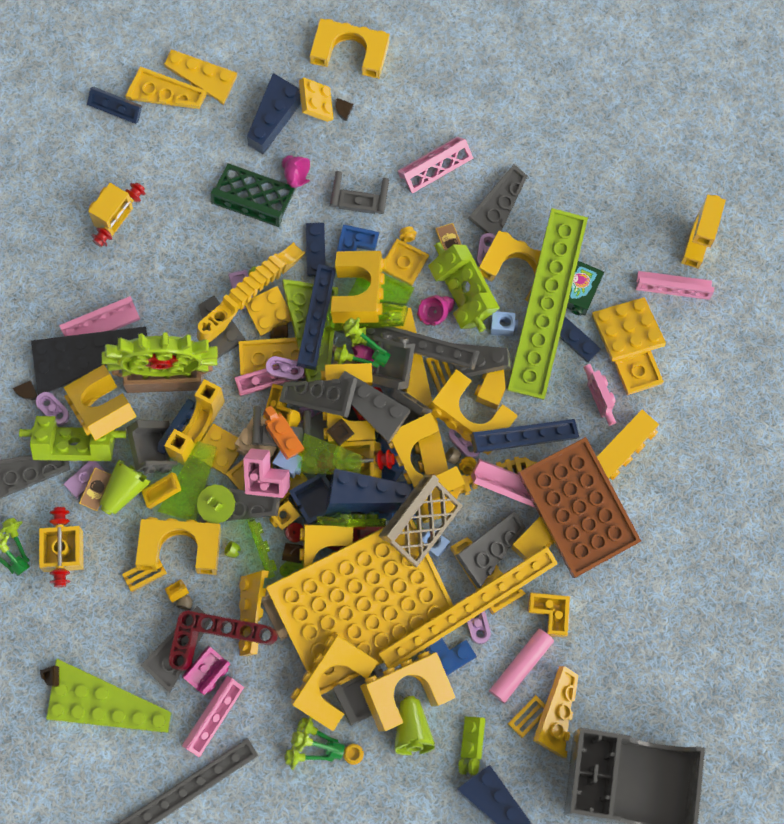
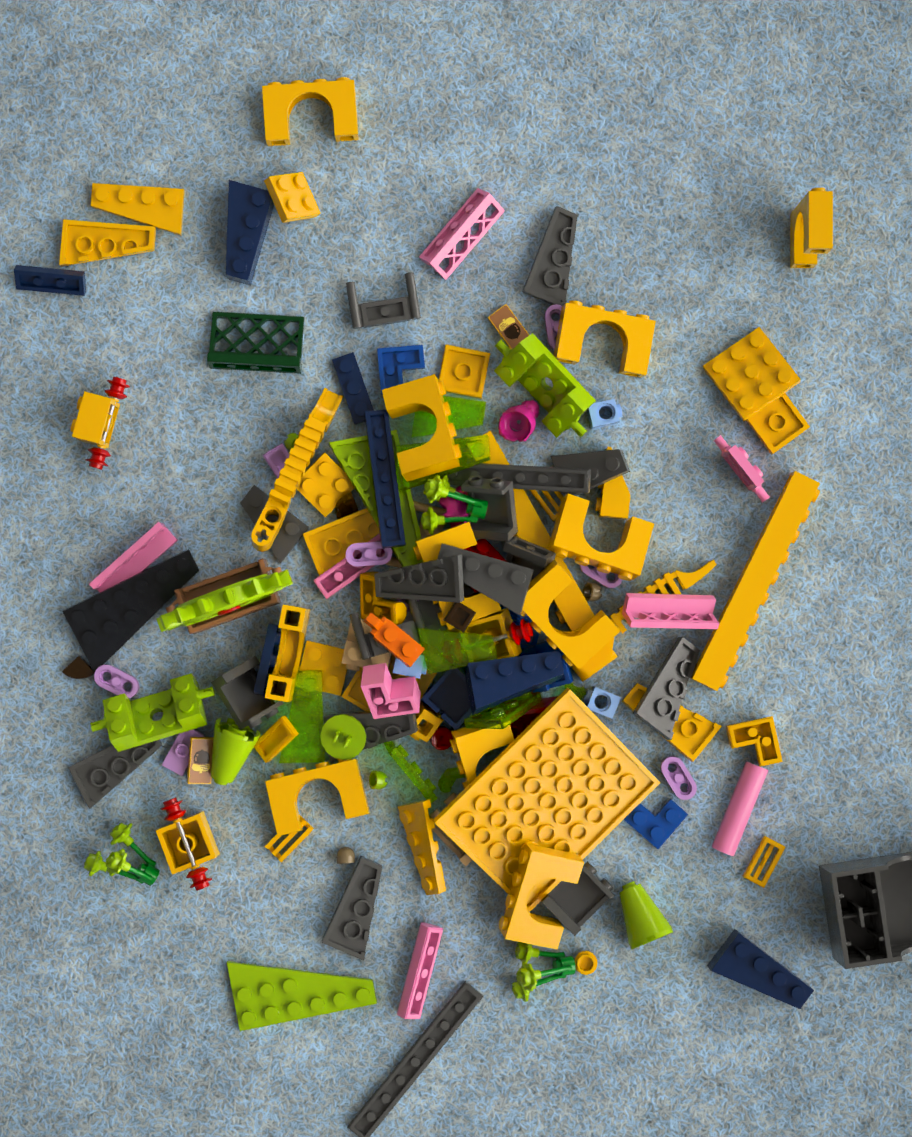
camera: 15 degrees left, 15 degrees up
dark brown tile [40,666,59,687] -> none
yellow arch [63,364,137,441] -> none
yellow tile [164,579,189,603] -> none
dark red beam [169,611,278,671] -> none
dark pink bracket [182,646,230,695] -> none
dark pink piece [282,155,310,189] -> none
dark brown tile [282,543,303,563] -> none
dark brown tile [336,98,354,121] -> none
yellow arch [360,651,456,732] -> none
fence [378,474,463,567] -> none
yellow plate [378,546,558,669] -> none
yellow plate [399,226,417,243] -> none
yellow plate [458,457,477,475] -> none
lime hinge [458,716,485,775] -> none
dark blue plate [470,419,579,453] -> none
lime plate [507,208,588,400] -> none
dark orange plate [518,437,641,578] -> none
yellow wing [533,666,578,758] -> none
dark blue plate [559,316,601,363] -> none
panel [567,261,604,316] -> none
bright pink fence [636,271,714,300] -> none

